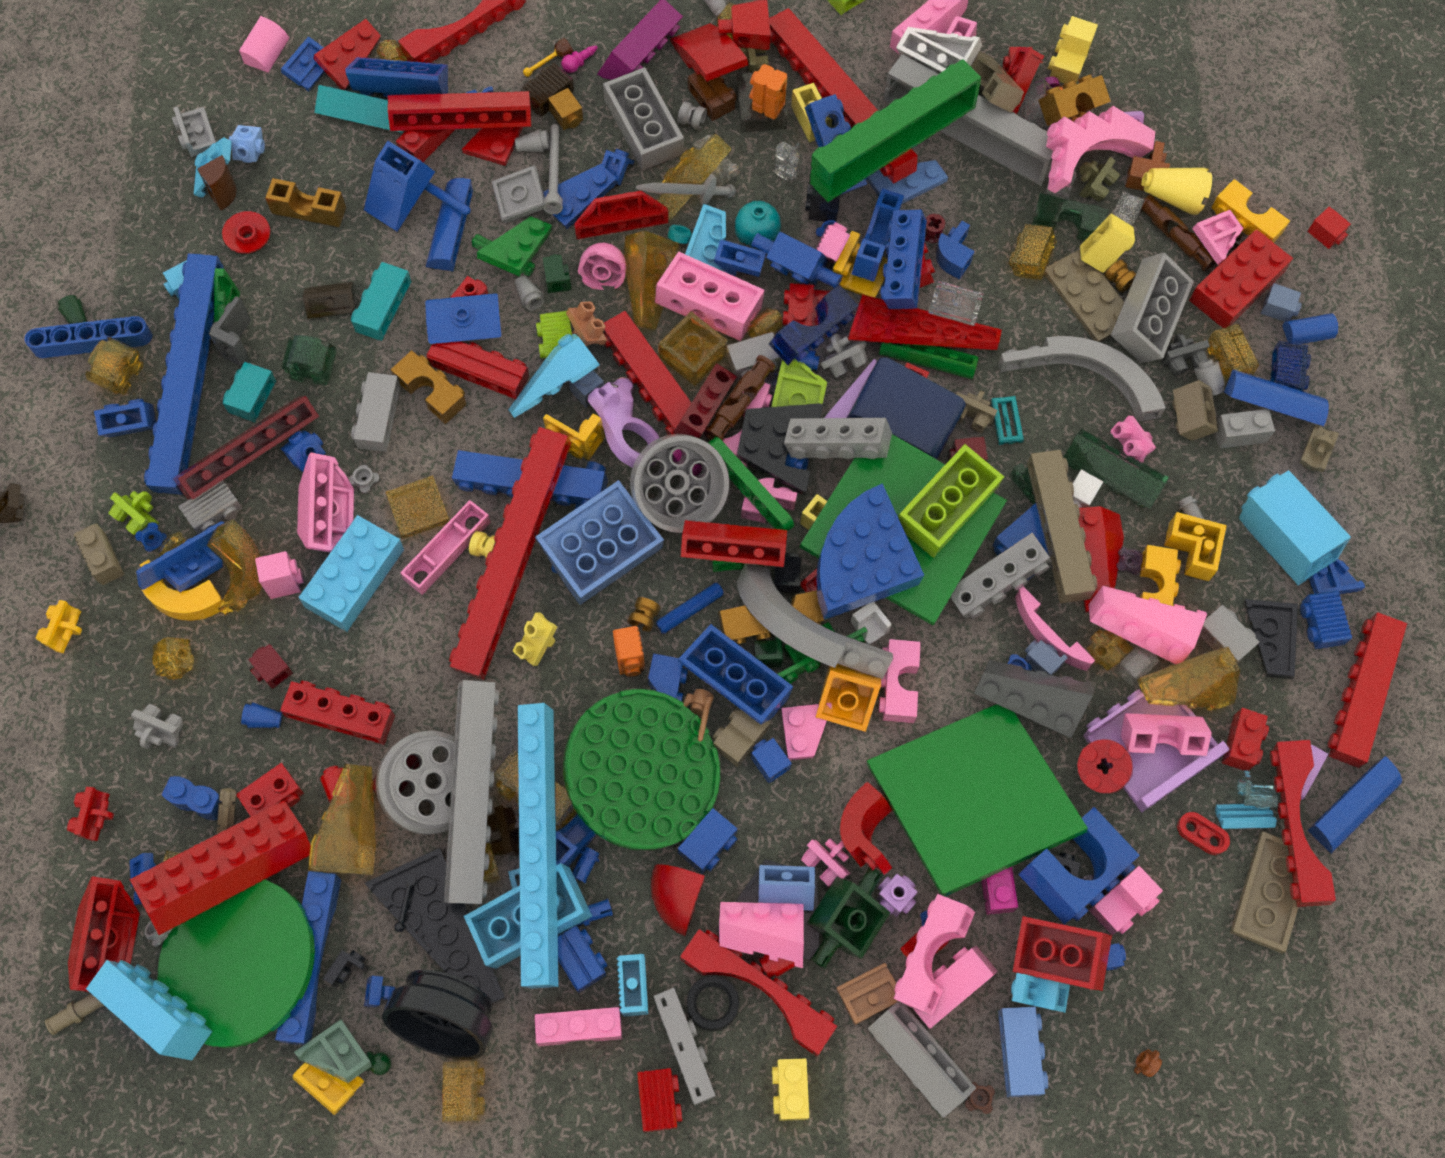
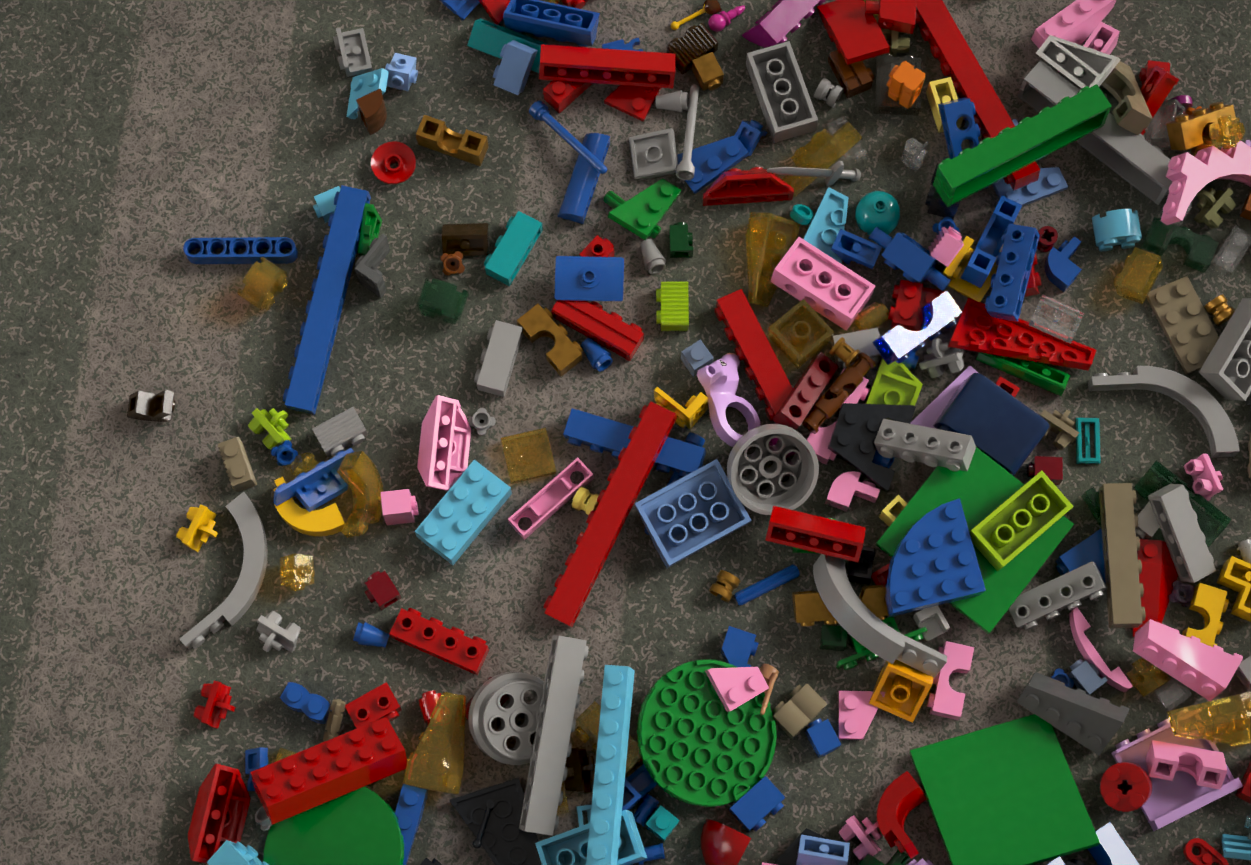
camera: 10 degrees right, 5 degrees up
dark green cone [58,295,87,324] -> none
blue brick [94,399,156,438] -> none
dark red brick [172,396,319,500] -> none
teal brick [223,362,276,422] -> none
blue brick [280,430,326,472] -> none
blue slope [364,141,435,232] -> none
medium azure wedge [508,333,599,418] -> none
light yellow hips [513,612,557,666] -> none
nougat hips [566,301,607,346] -> none
bright pink cylinder [578,242,627,290] -> none
orange brick [613,626,645,677] -> none
blue slope [678,624,793,725] -> none
green beam [707,437,794,532] -> none
light yellow brick [1048,16,1098,84] -> none
light yellow brick [1080,213,1135,273] -> none
none -> light grey arch [180,492,268,649]
none -> dark orange plate [441,251,465,275]
none -> medium blue brick [493,40,538,95]
none -> blue cone [581,338,613,372]
none -> teal brick [645,805,680,842]
none -> bright pink wing [705,667,769,712]
none -> pearl gold bush [829,337,860,367]
none -> medium azure brick [1092,209,1142,251]
none -> light grey brick [1148,484,1216,583]
none -> clear yellow brick [1209,115,1245,149]

